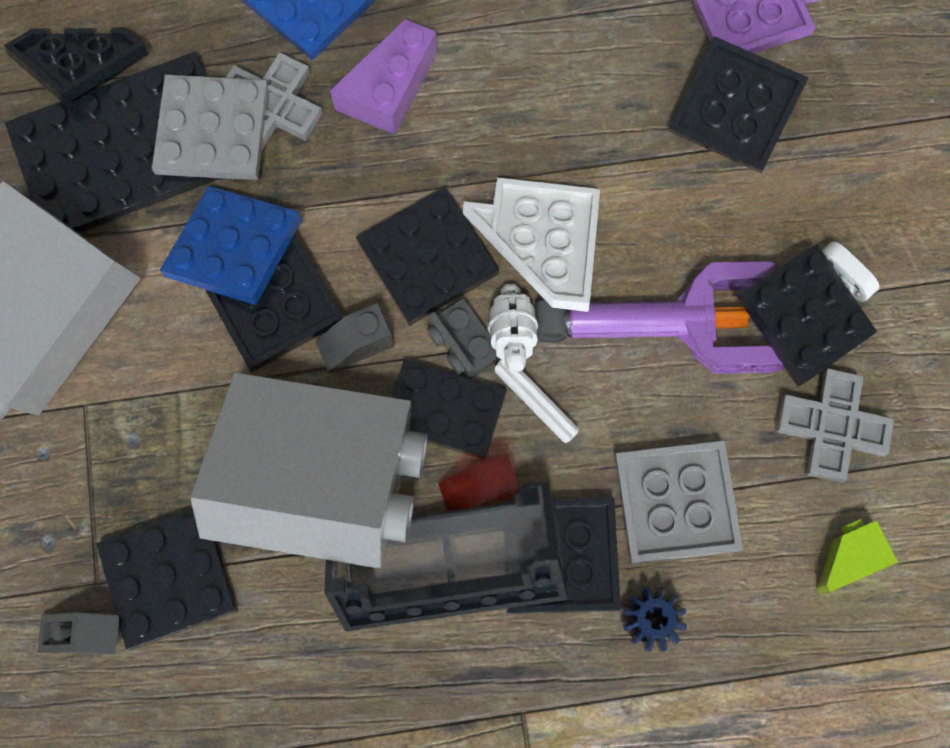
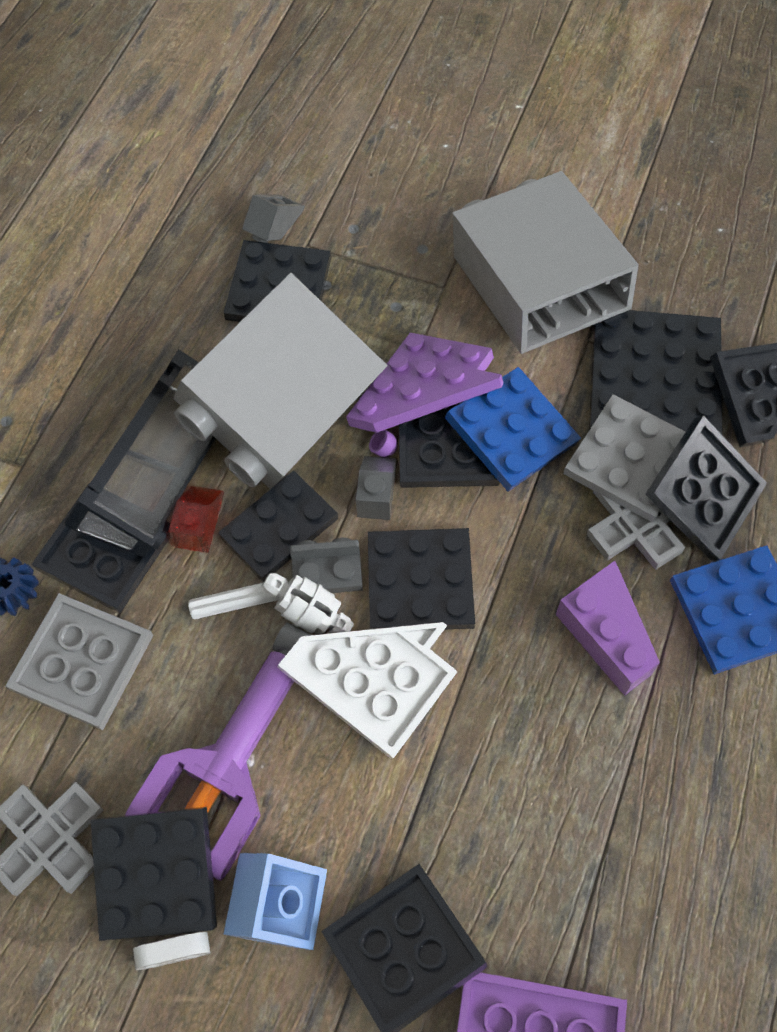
camera: 120 degrees right, 10 degrees down
none -> light blue slope [224,853,327,950]
none -> medium lavender wing [346,333,503,433]
none -> medium lavender hinge [369,430,398,457]
none -> black plate [645,416,767,561]

